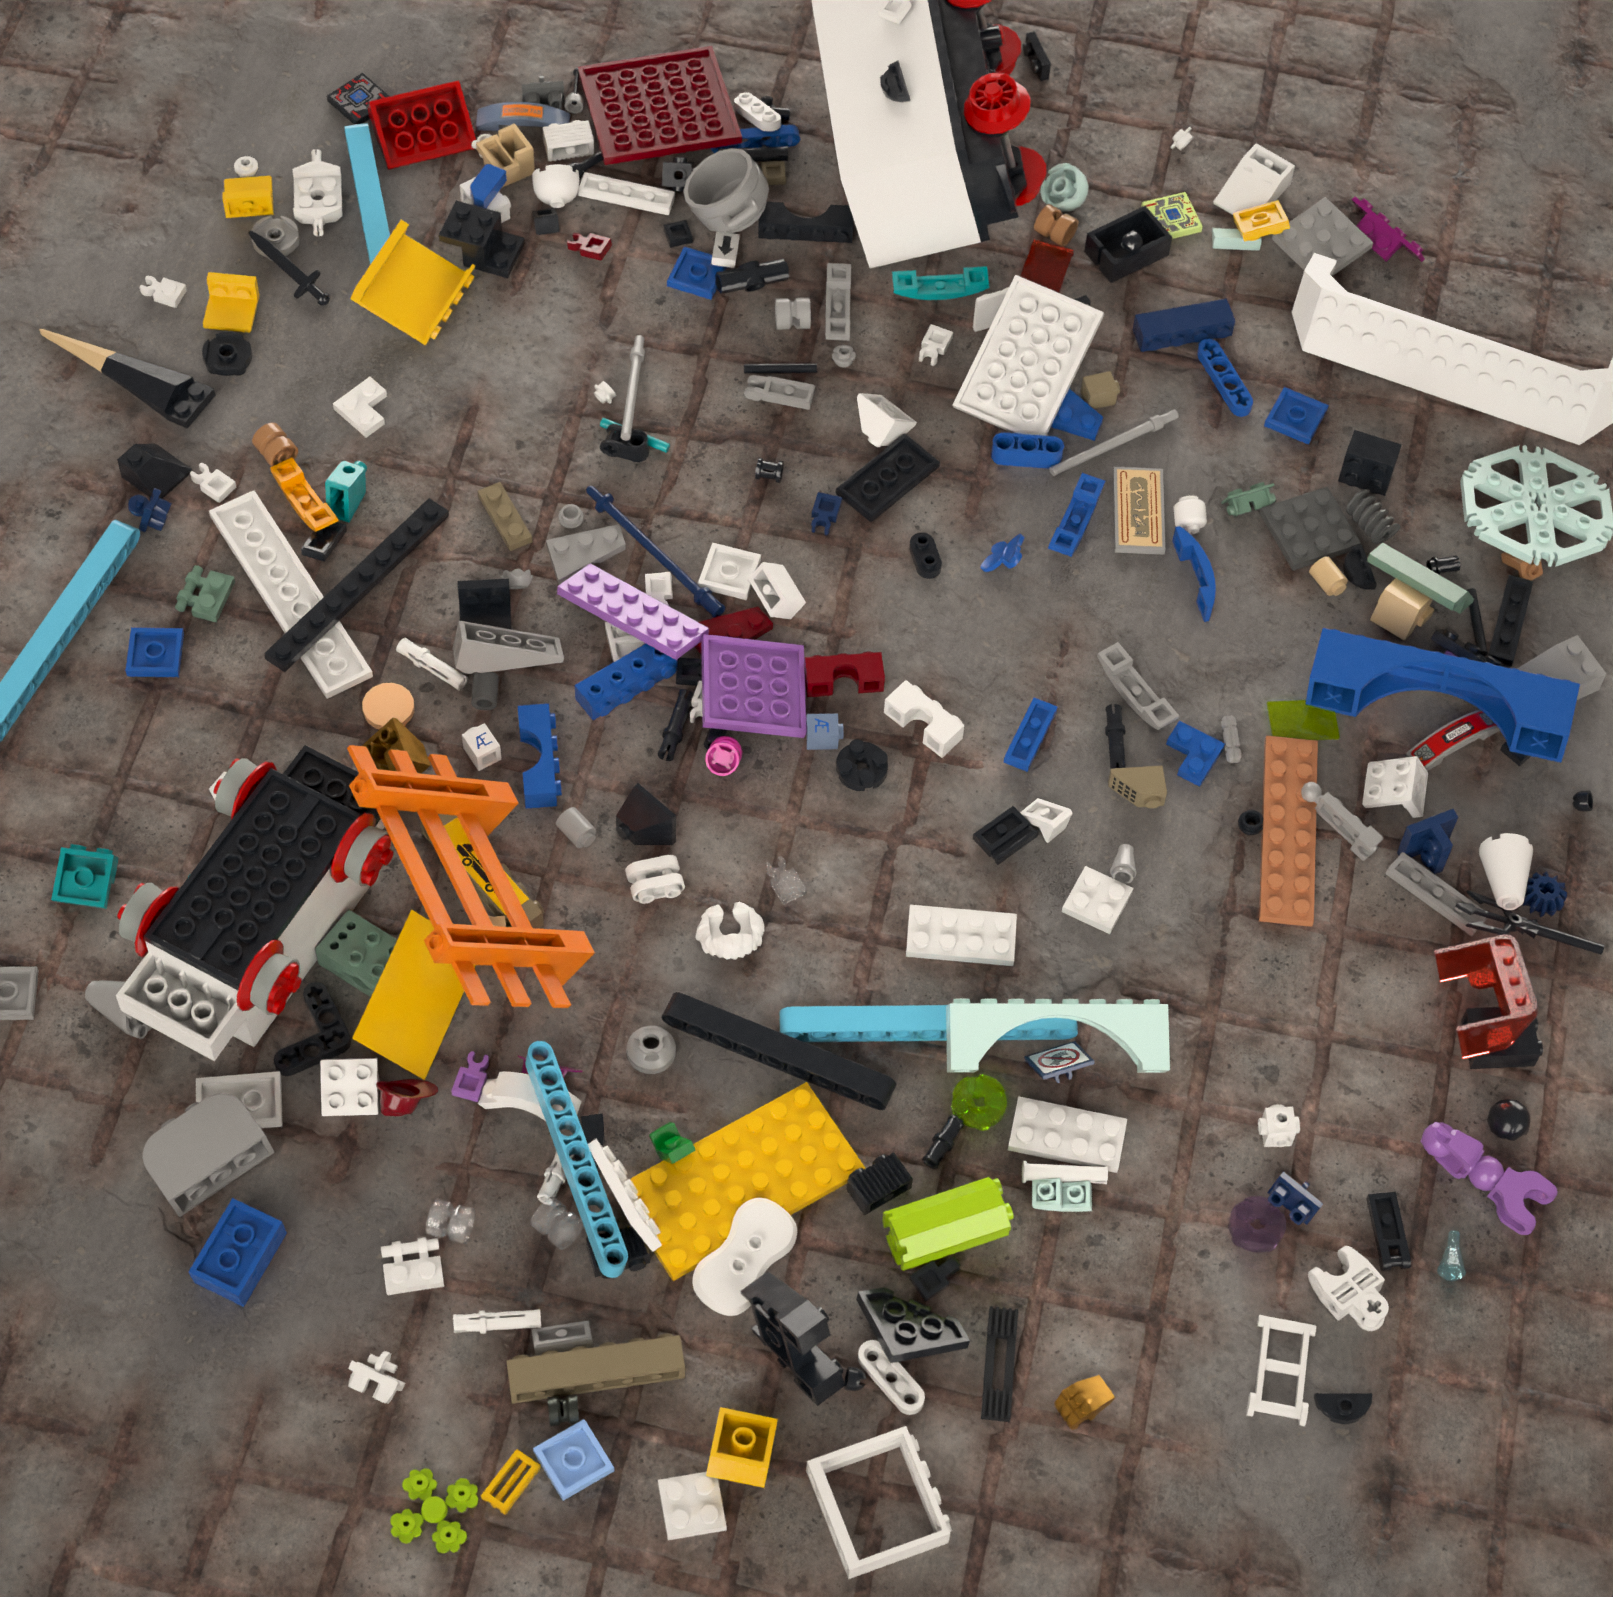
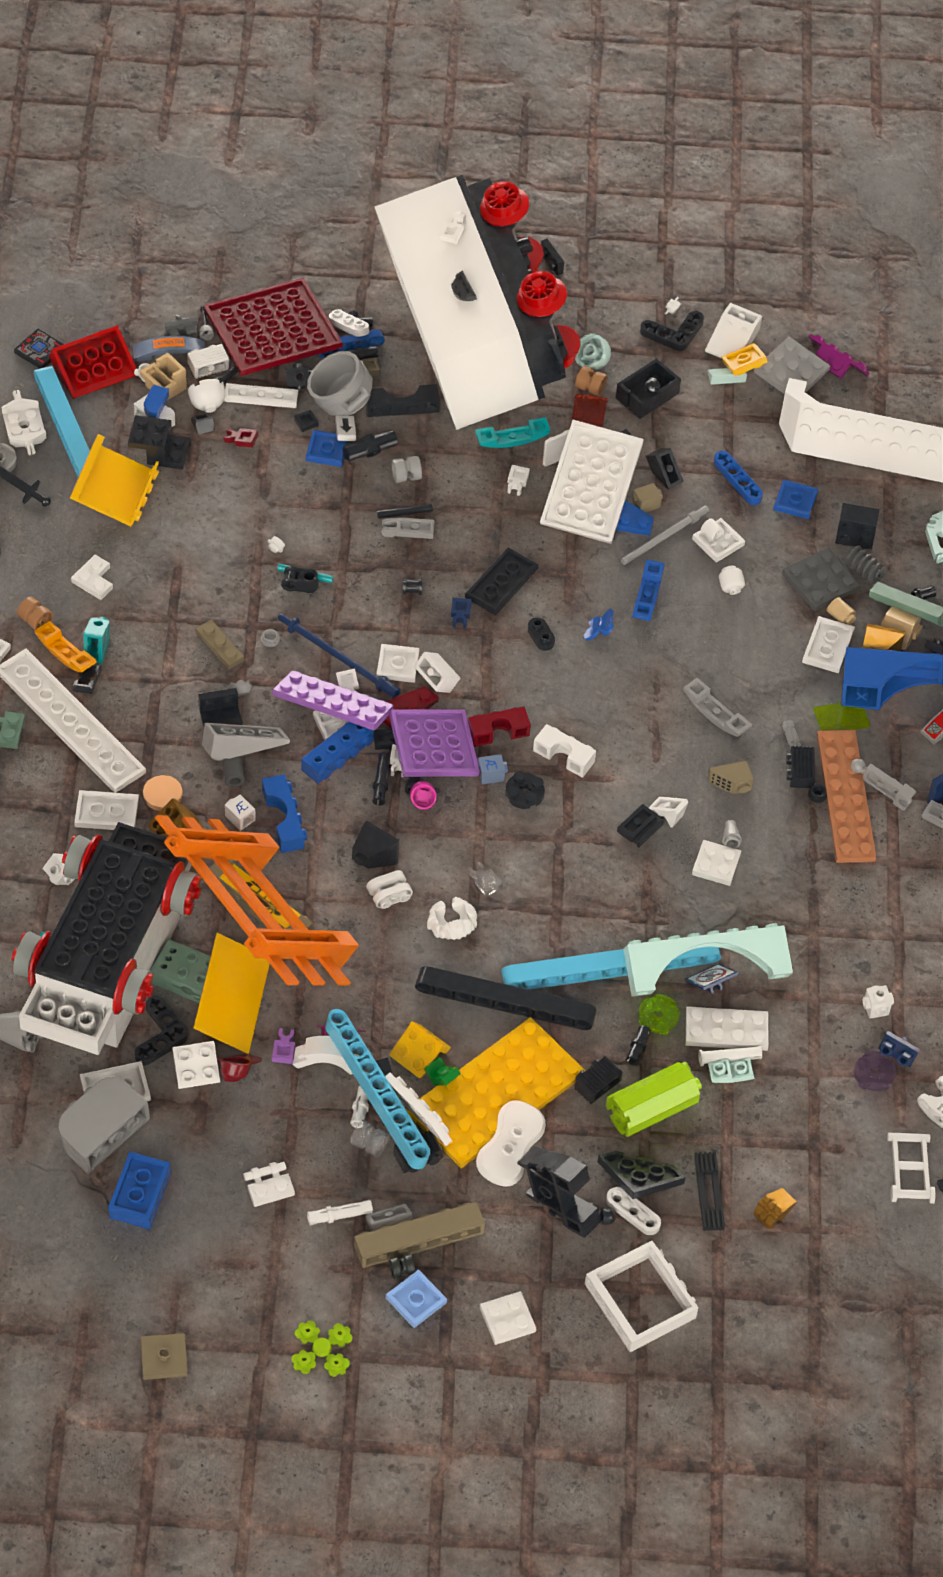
camera: 10 degrees left, 5 degrees down
black plate [265,498,449,672] -> none
white hips [348,1351,405,1404] -> none
white pin [396,637,468,691] -> none
clear wheel [426,1199,475,1244] -> none
yellow tile [481,1449,541,1515] -> none
light grey wing [546,524,626,585] -> none
light grey brick [556,807,597,848] -> none
light grey bar [621,335,645,440] -> none
light grey piece [626,1026,676,1074] -> none
yellow brick [706,1407,778,1488] -> none
light grey slope [825,263,851,341] -> none
light grey plate [832,345,856,367] -> none
white slope [857,393,917,447] -> none
white plate [906,905,1017,966] -> none
black plate [909,1256,961,1302] -> none
blue beam [991,433,1064,469] -> none
blue plate [1003,698,1058,772] -> none
black pin [1105,704,1126,769] -> none
tile [1113,467,1166,555] -> none
dark blue brick [1133,298,1235,352] -> none
tile [1141,192,1203,239] -> none
blue plate [1166,721,1225,787] -> none
blue slope [1172,526,1216,622] -> none
sand green hinge [1221,482,1276,517] -> none
black plate [1343,544,1377,590] -> none
white bracket [1362,756,1428,818] -> none
none -> white plate [74,790,139,830]
none -> dark tan plate [141,1333,188,1380]
none -> yellow bracket [389,1021,451,1078]
none -> black beam [640,311,704,351]
none -> black slope [646,448,684,489]
none -> white plate [692,518,745,563]
none -> black brick [786,746,815,788]
none -> white plate [802,616,855,673]
none -> slope [862,624,905,651]

